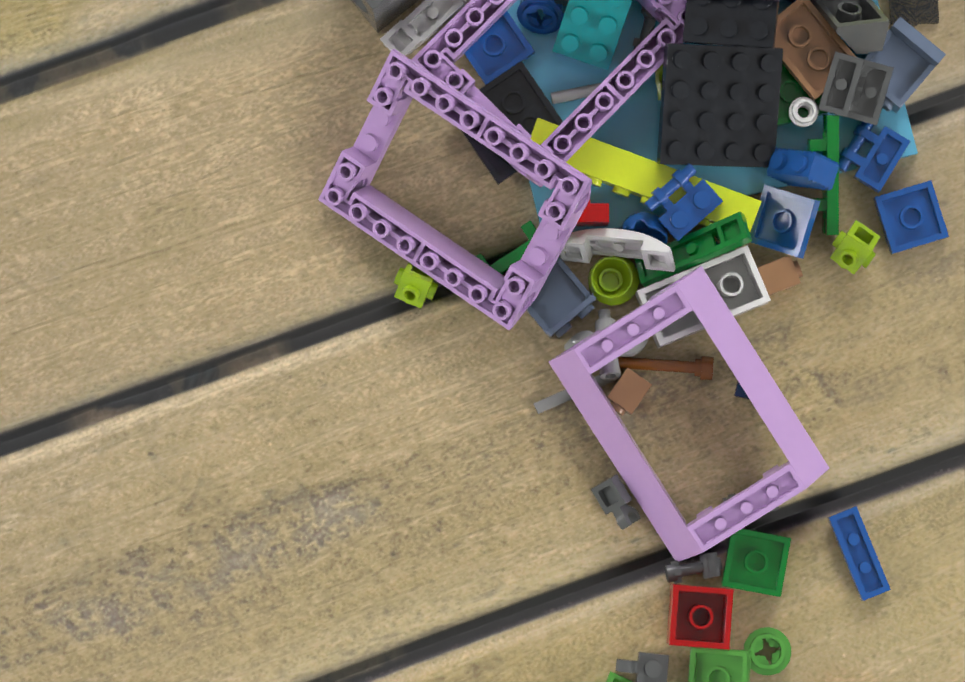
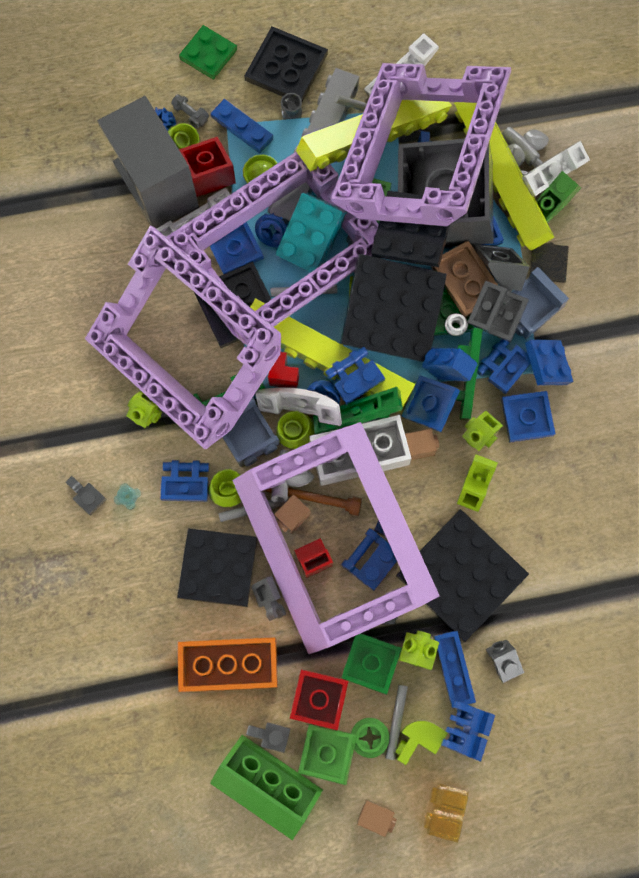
camera: 10 degrees right, 10 degrees down
dark grey bar [664,552,723,584] -> none
none -> dark grey plate [65,476,107,516]
none -> clear light blue plate [114,483,141,510]
none -> blue plate [160,460,209,502]
none -> black plate [177,528,258,607]
none -> orange brick [178,637,278,693]
none -> lime hat [208,469,242,507]
none -> red piece [294,538,333,578]
none -> blue plate [341,528,397,591]
none -> light grey bar [386,685,408,760]
none -> lime brick [395,721,448,765]
none -> black plate [396,509,529,642]
none -> lime brick [399,630,439,670]
none -> blue legs [441,701,495,762]
none -> lime brick [457,454,498,512]
none -> bracket [486,640,524,683]
none -> blue plate [525,340,574,385]

